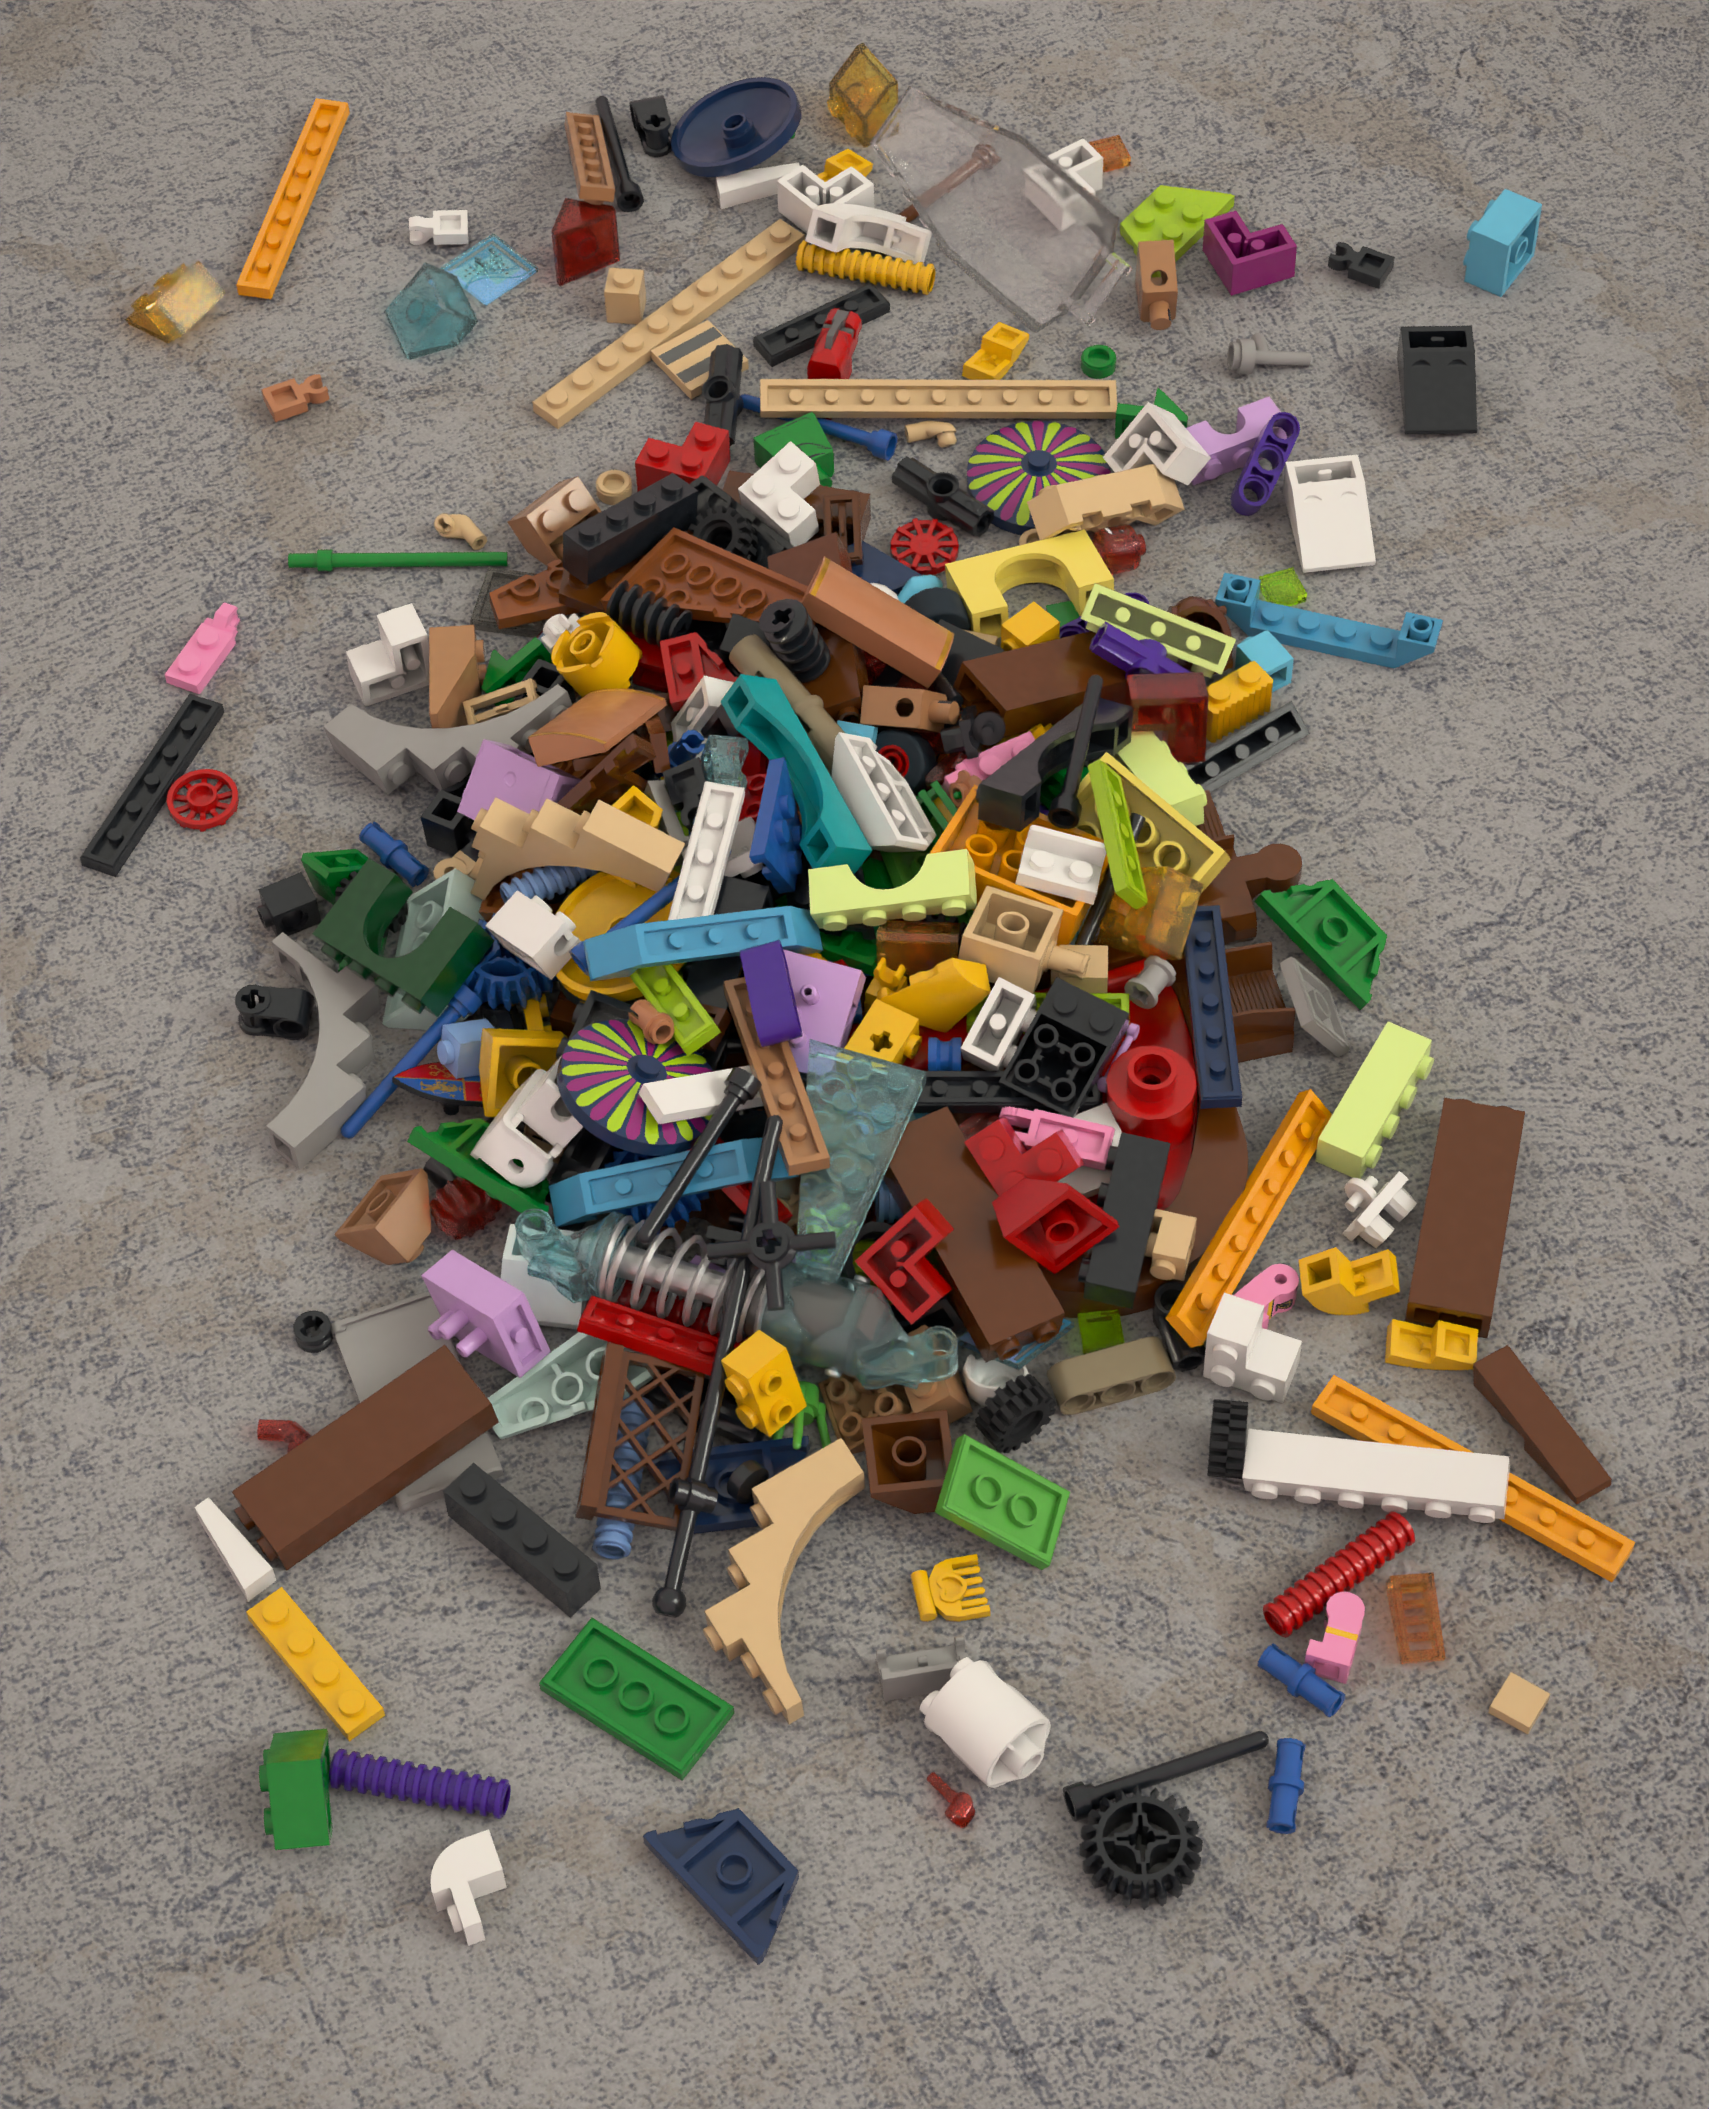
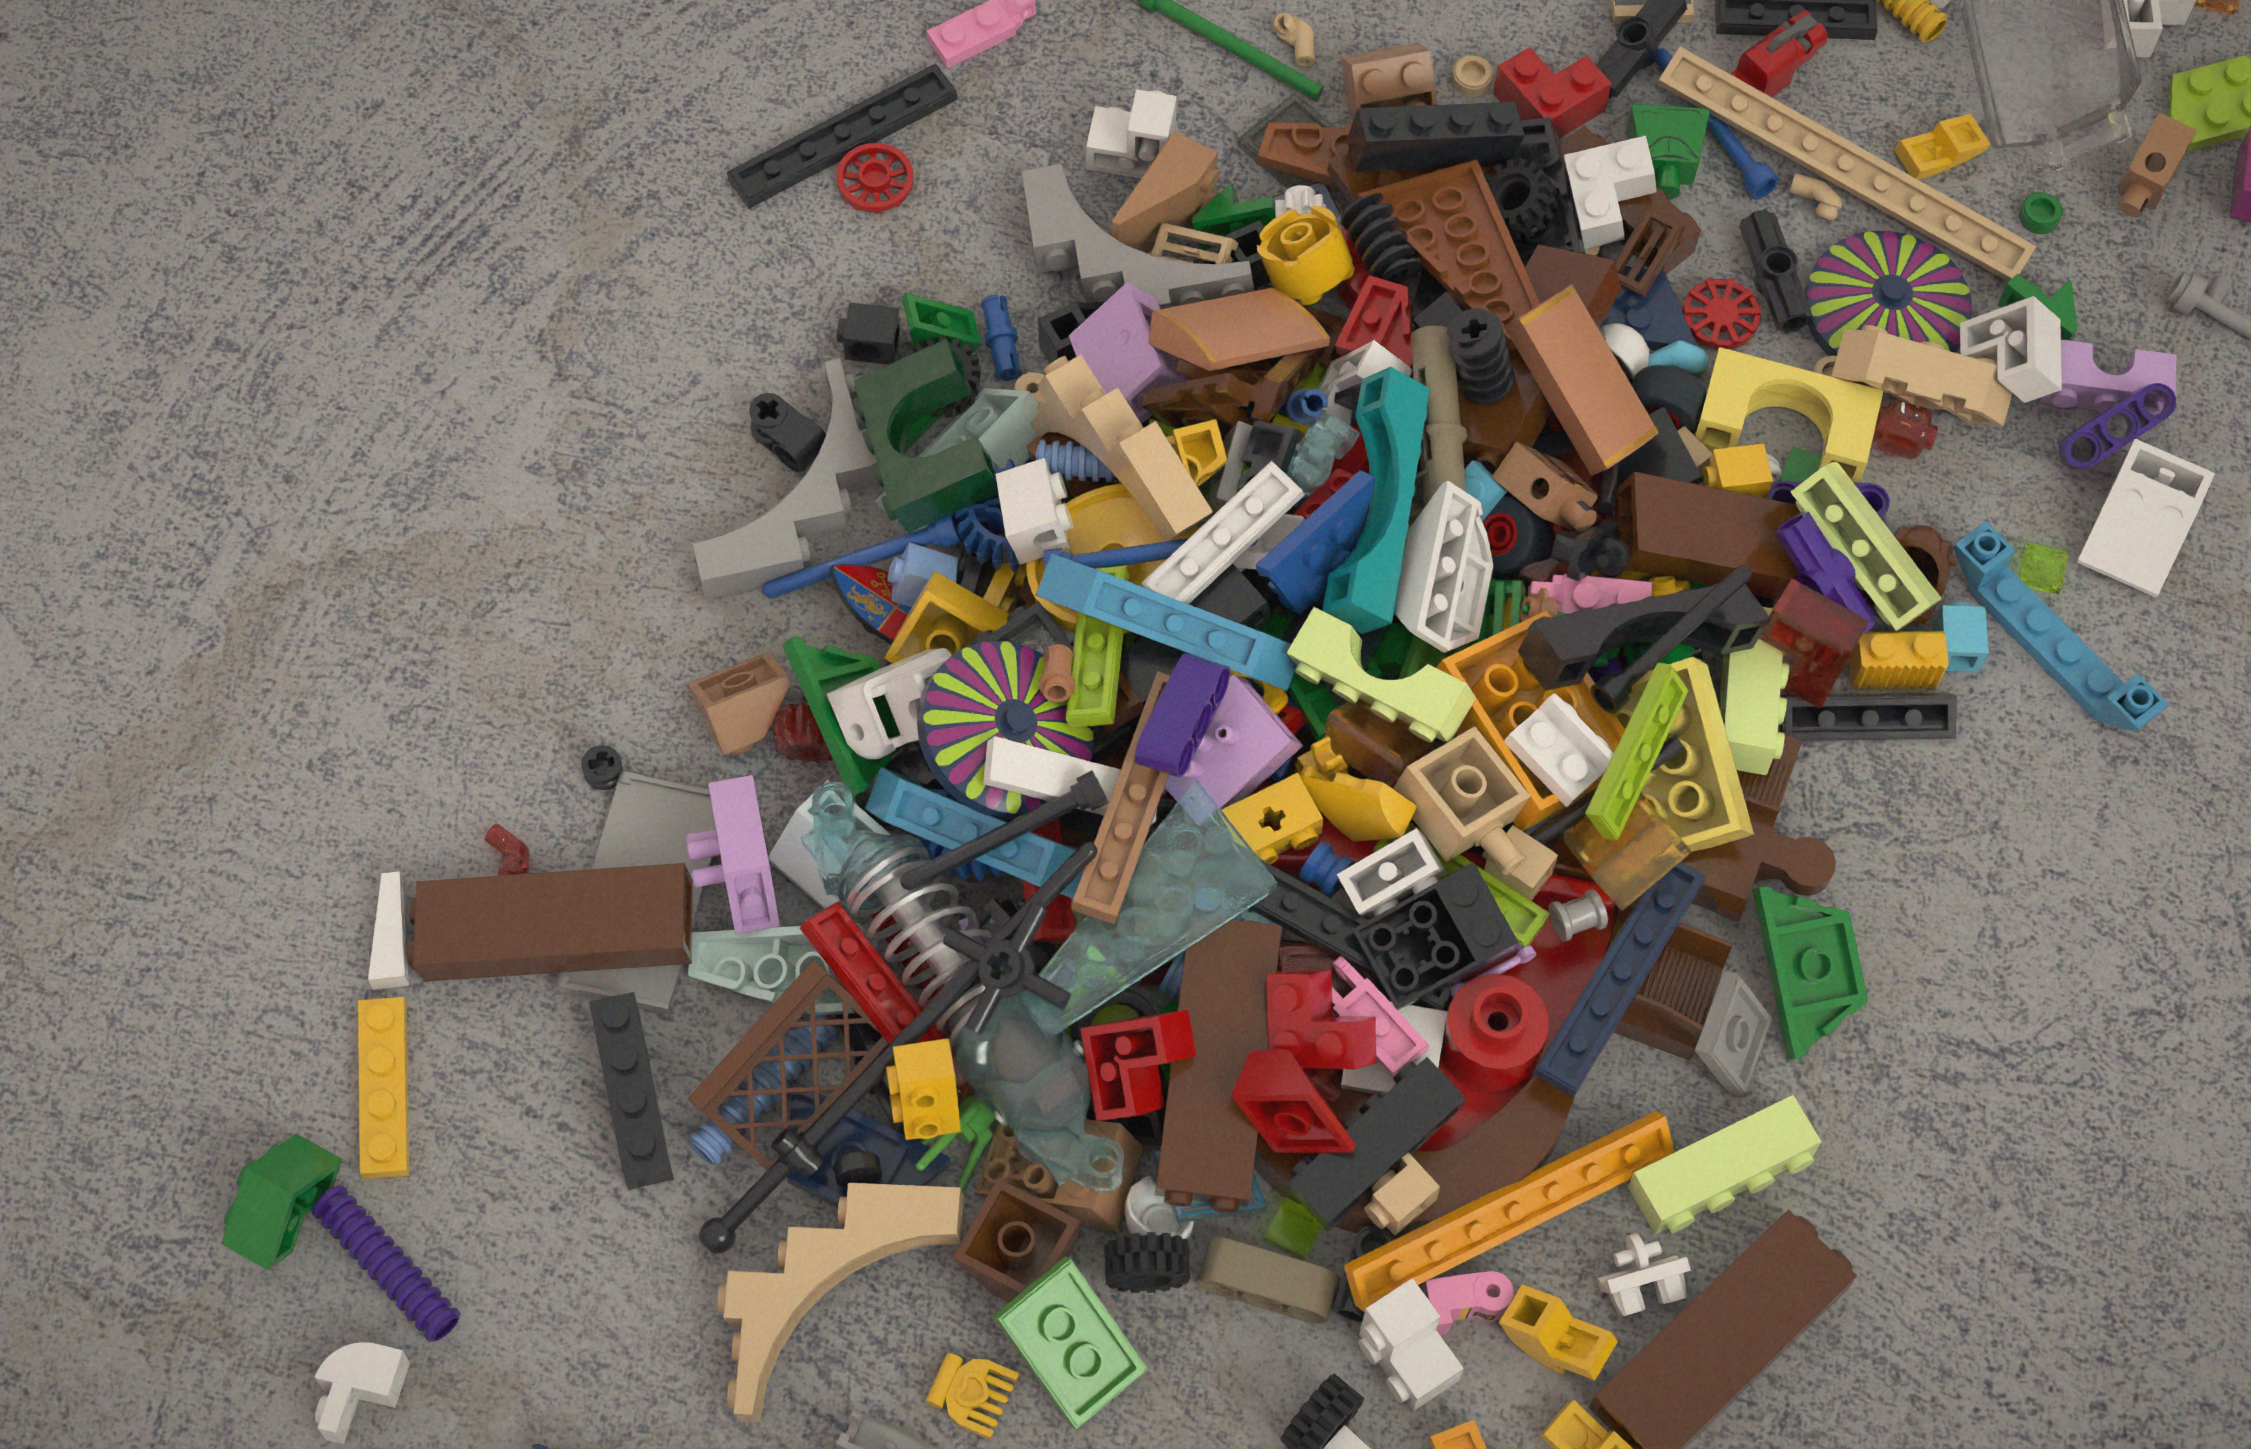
camera: 30 degrees right, 10 degrees up
green tile [539,1617,734,1781] -> none

